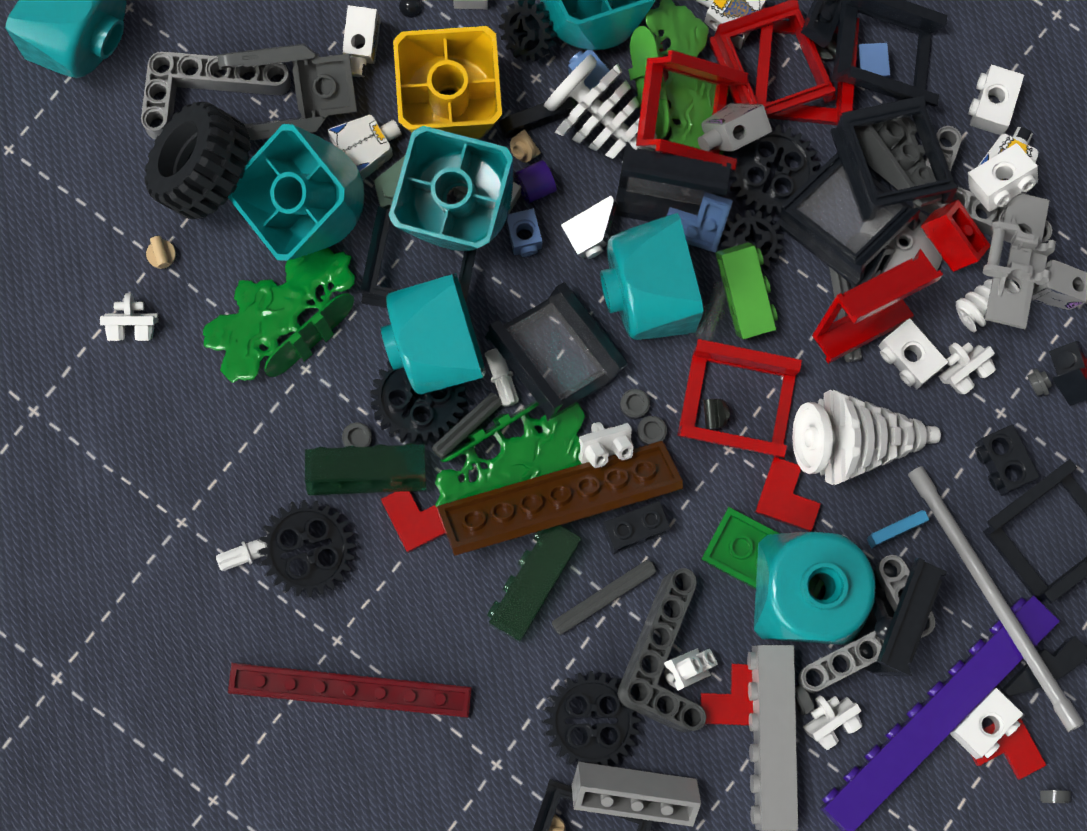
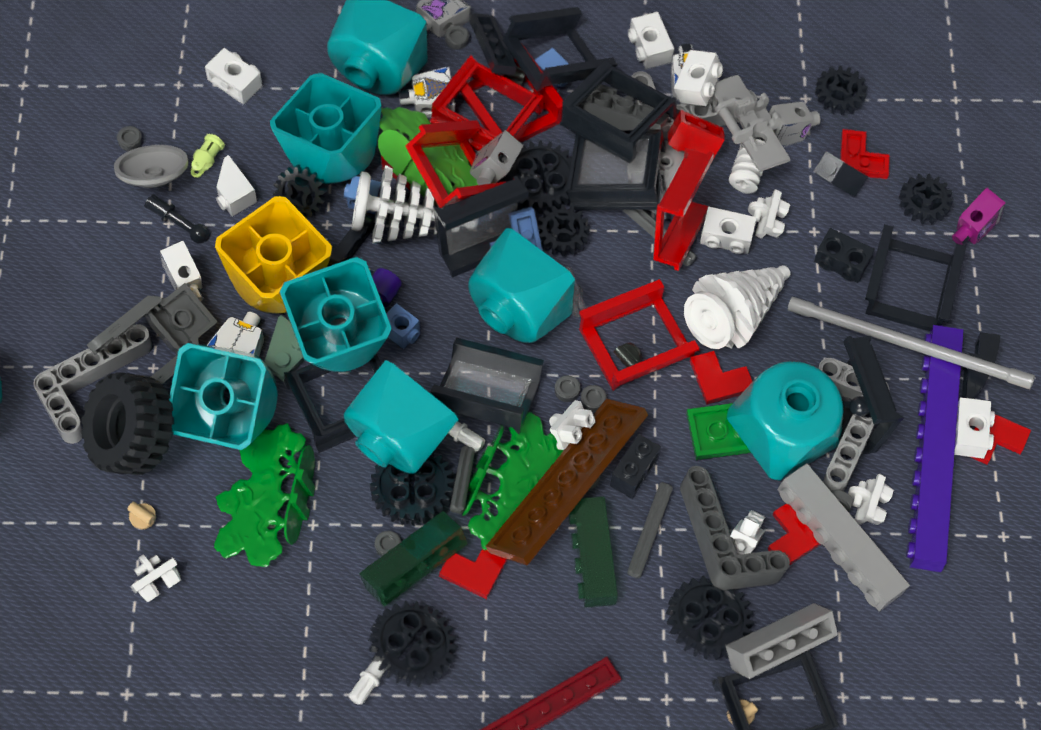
camera: 35 degrees left, 15 degrees down
white slope [561,196,619,259] -> none
bright green brick [715,242,778,339] -> none
dark azure tile [867,510,929,549] -> none
dark grey plate [1027,368,1052,397] -> none

